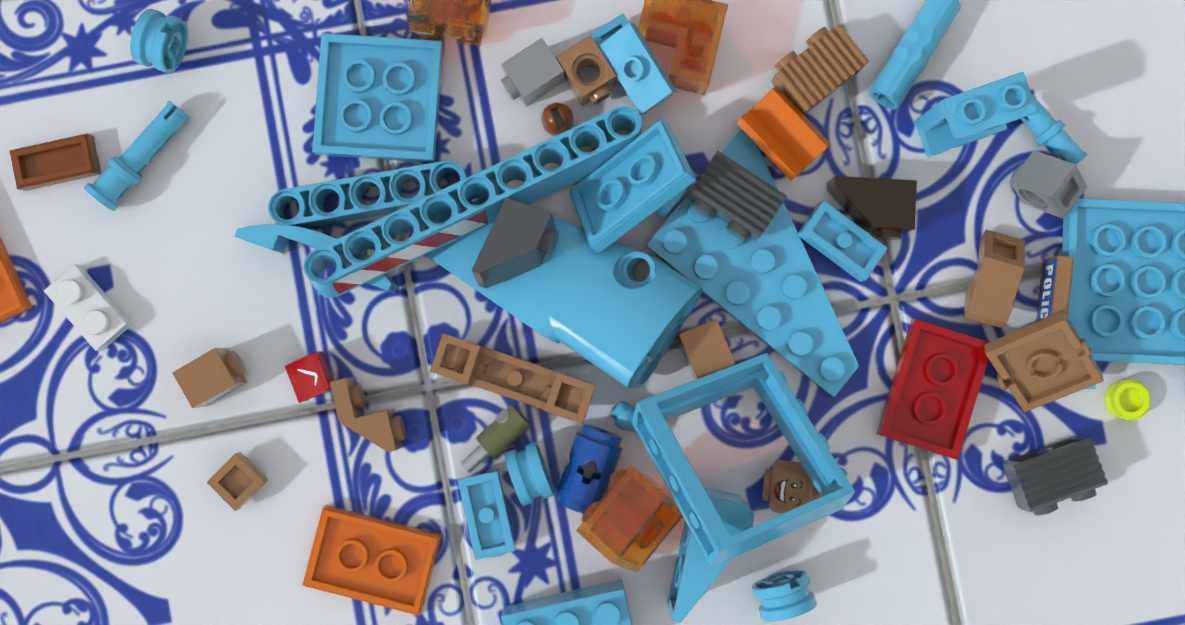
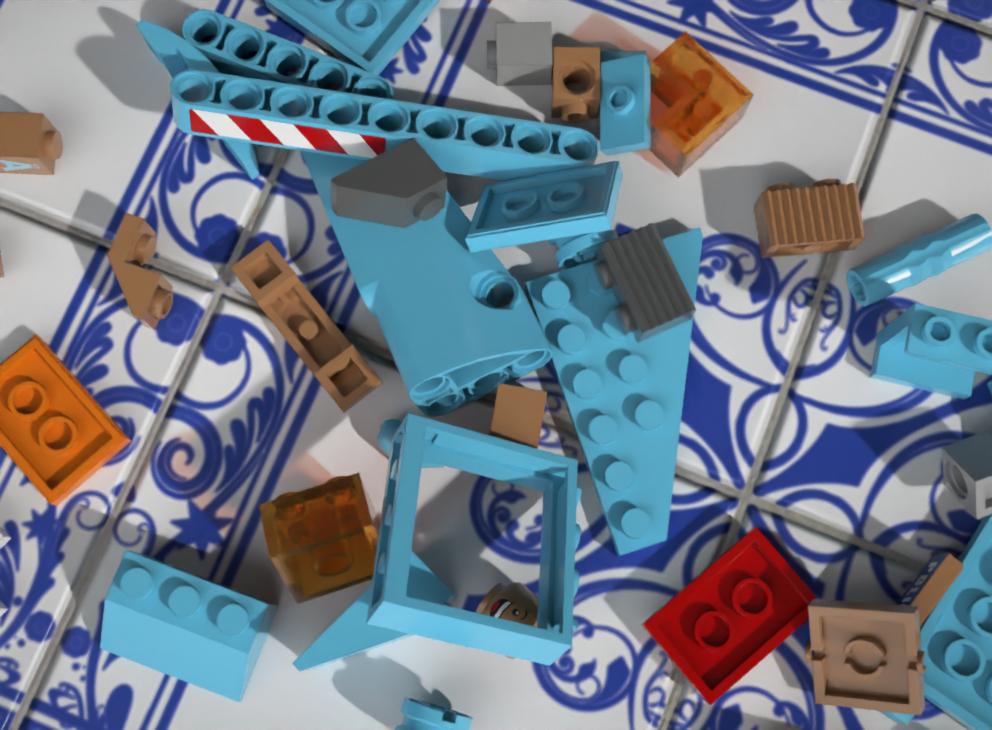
camera: 30 degrees right, 10 degrees down
red slope [285,351,334,403] -> none
medium azure plate [458,469,516,560] -> none
olive piece [461,404,532,473] -> none
medium azure wheel [504,441,554,506] -> none
dark orange hinge [541,103,573,136] -> none
blue piece [557,424,623,515] -> none
orange panel [736,86,831,181] -> none
medium azure plate [797,200,888,282] -> none
dark brown slope [827,176,917,240] -> none
medium nougat slope [964,230,1025,329] -> none

